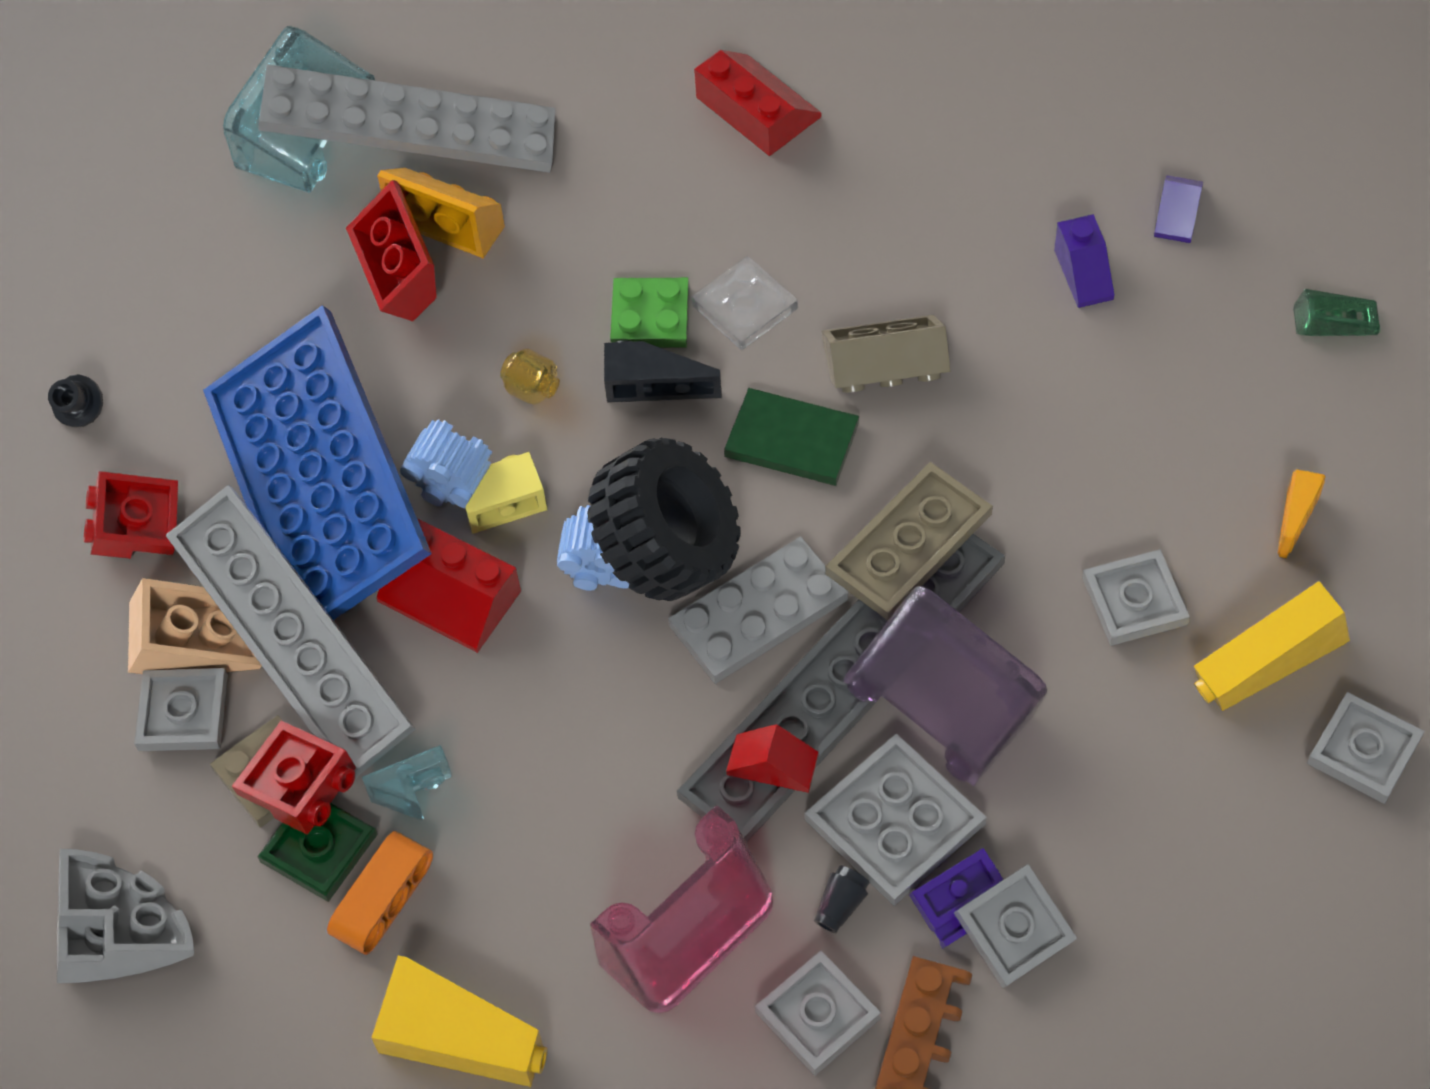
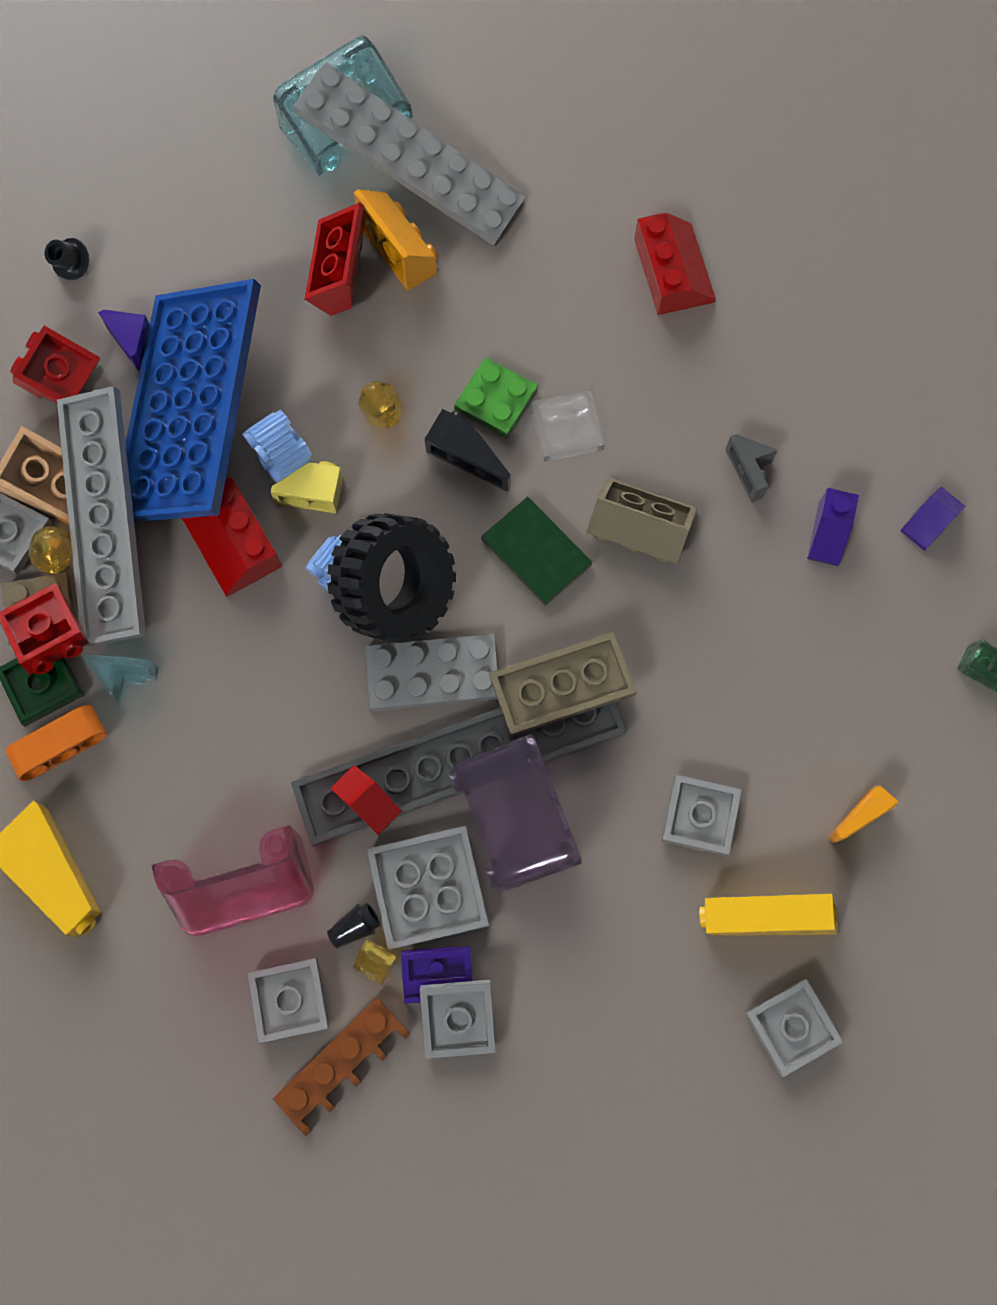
camera: 25 degrees right, 15 degrees up
none -> clear yellow head [29,526,72,574]
none -> dark purple slope [98,309,150,371]
none -> clear yellow plate [353,939,396,985]
none -> dark grey slope [725,434,777,503]

